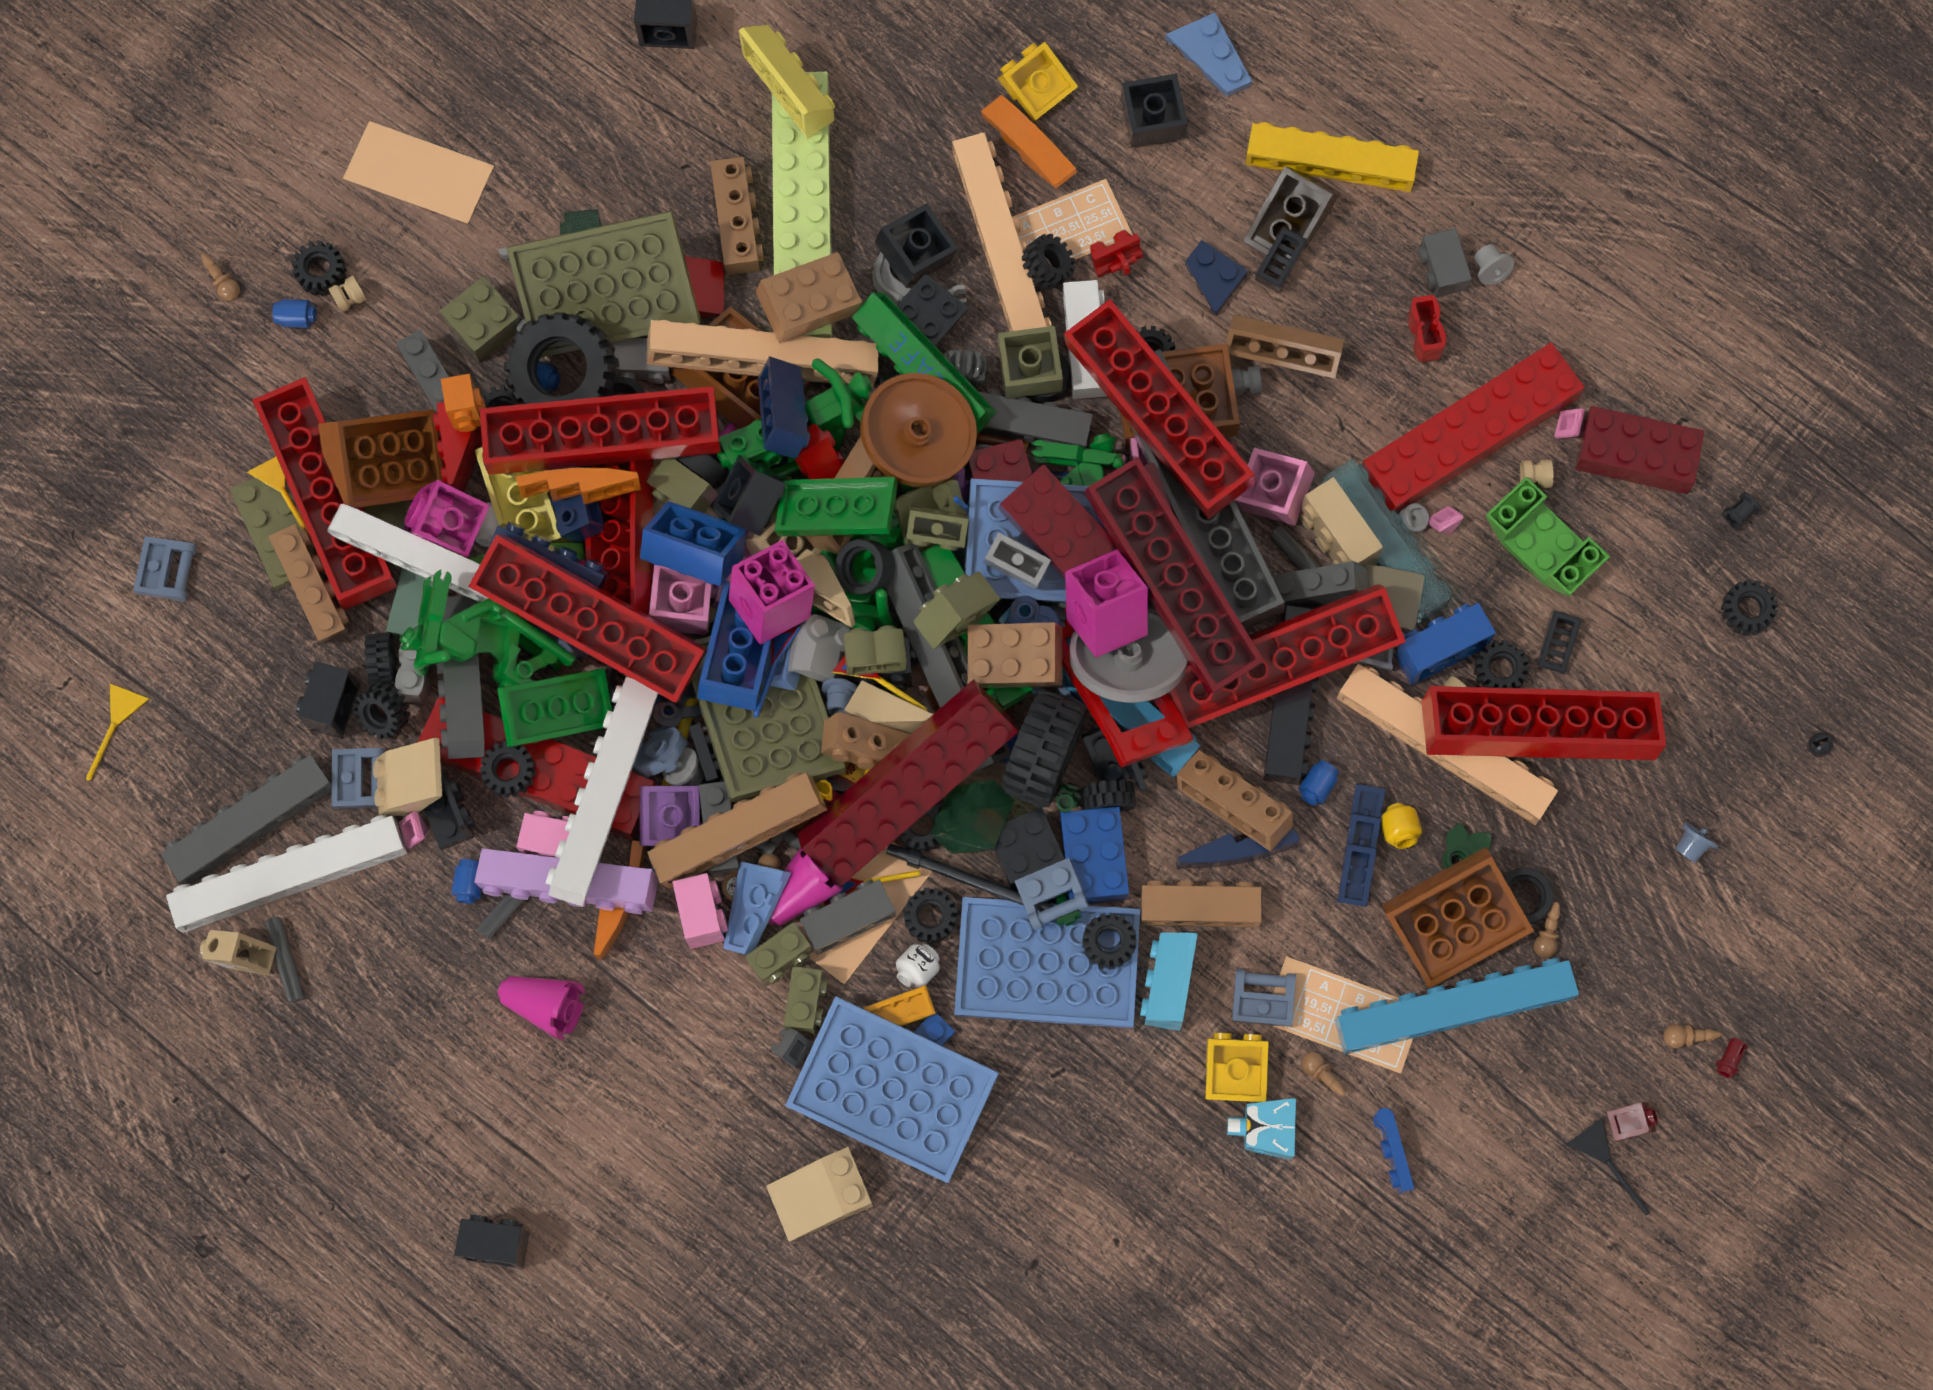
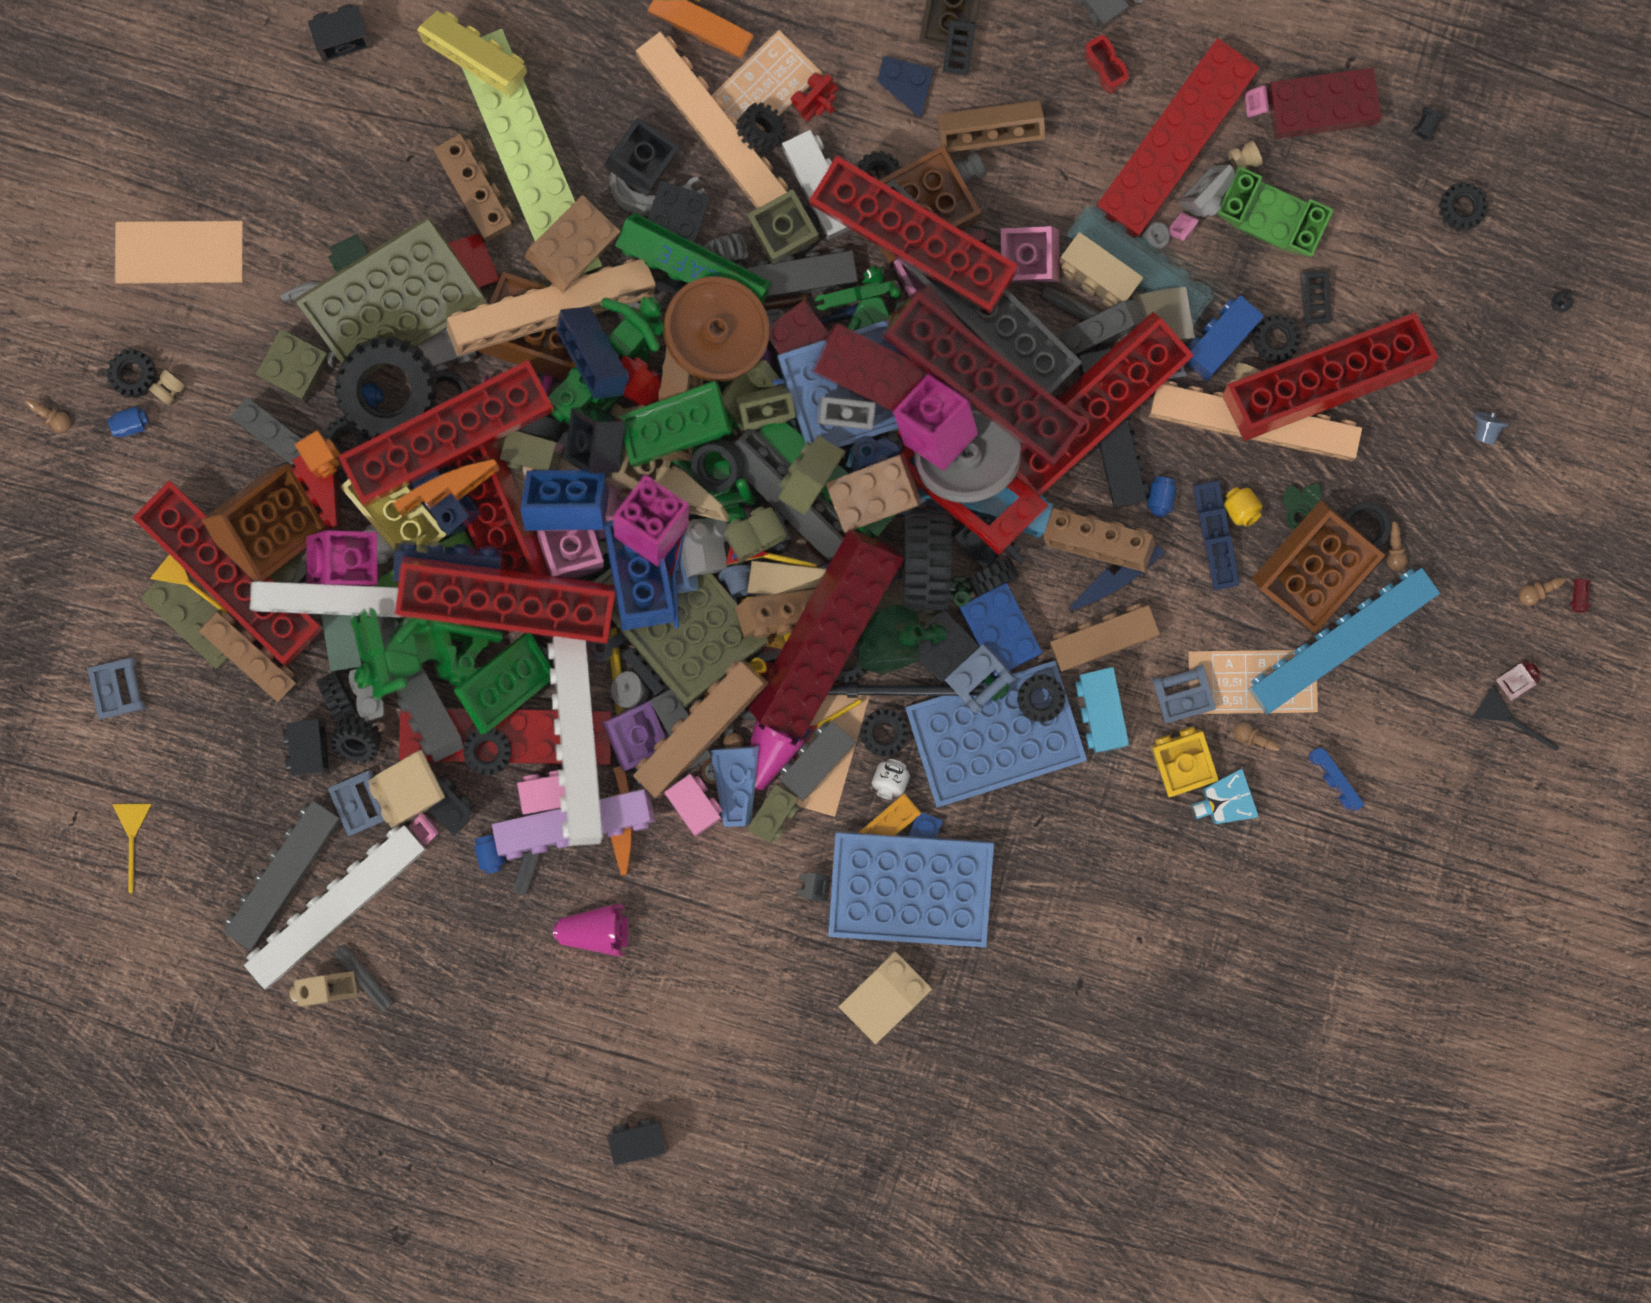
camera: 25 degrees left, 10 degrees up
sand blue plate [633,727,688,778] -> none
olive brick [784,966,828,1034] -> none
none -> dark green bar [899,623,947,646]
none -> light grey slope [1178,164,1236,216]

